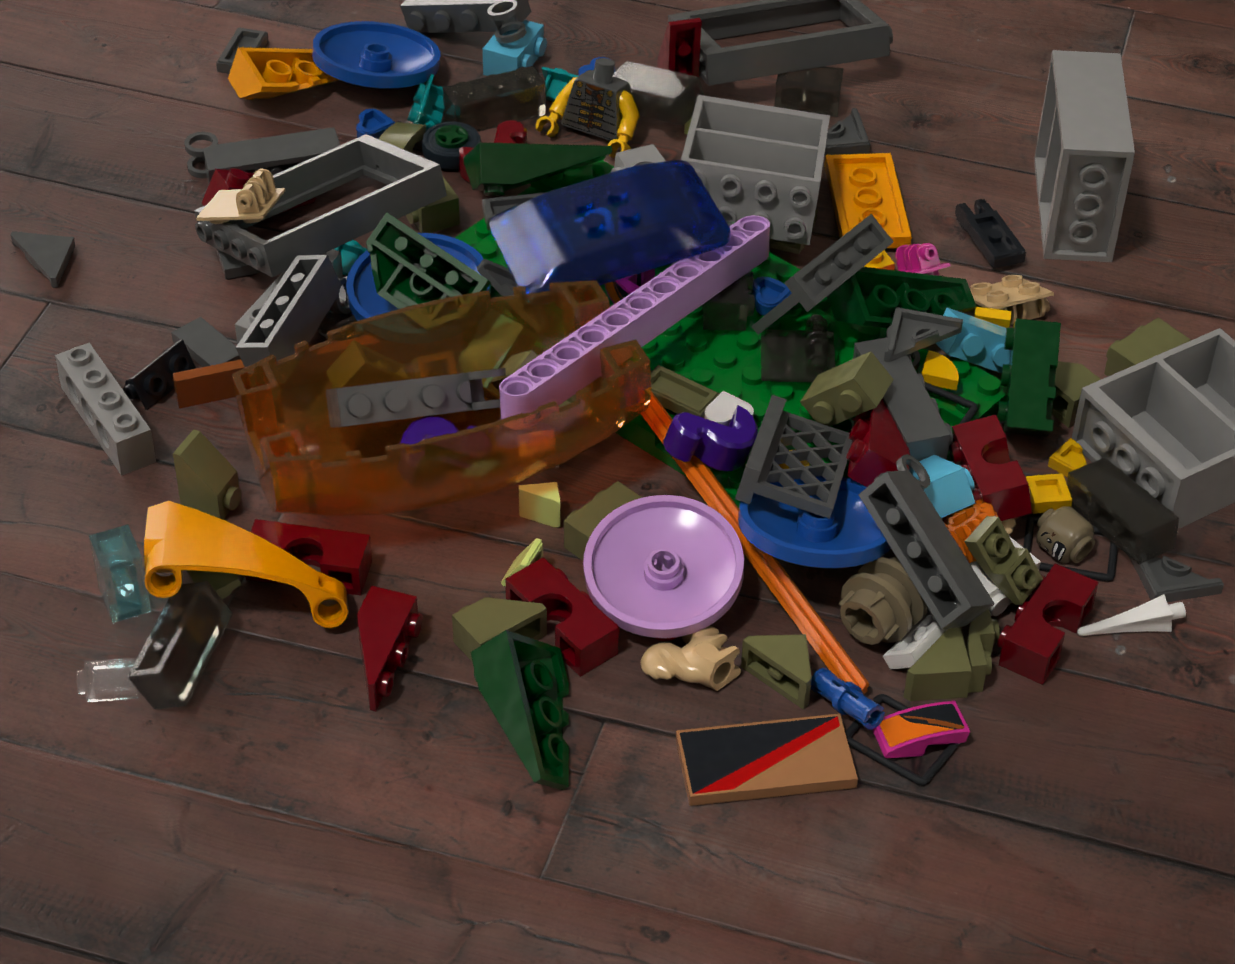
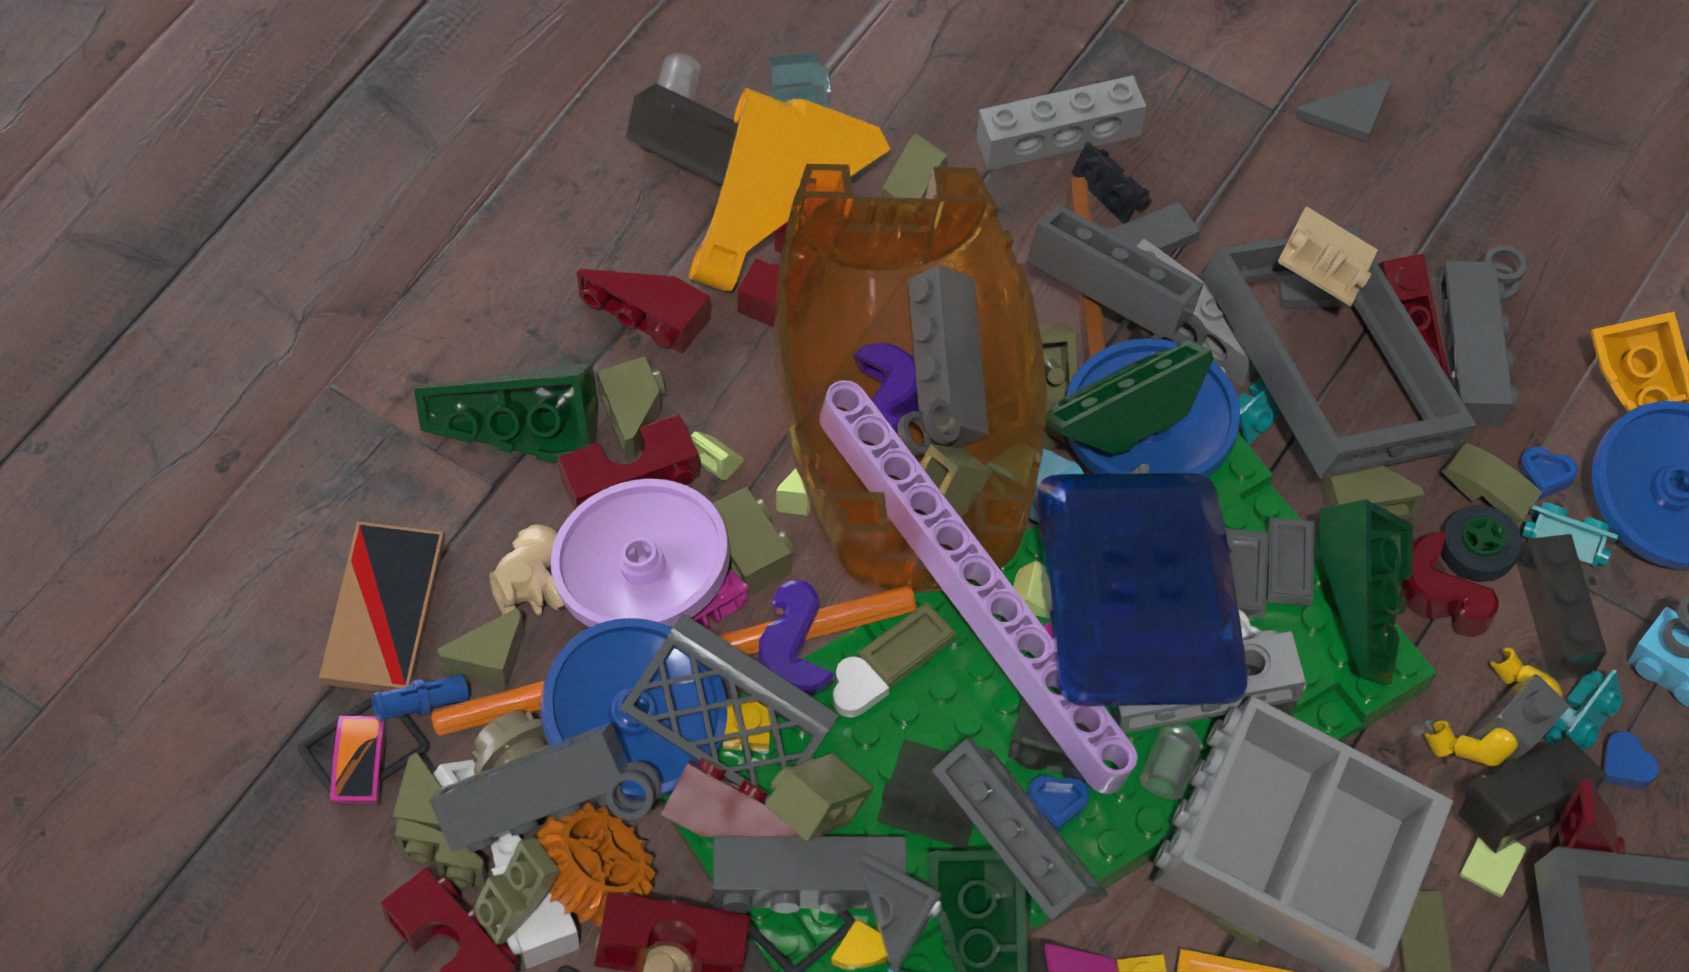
camera: 105 degrees right, 15 degrees up
medium azure brick [909,455,975,518] -> none

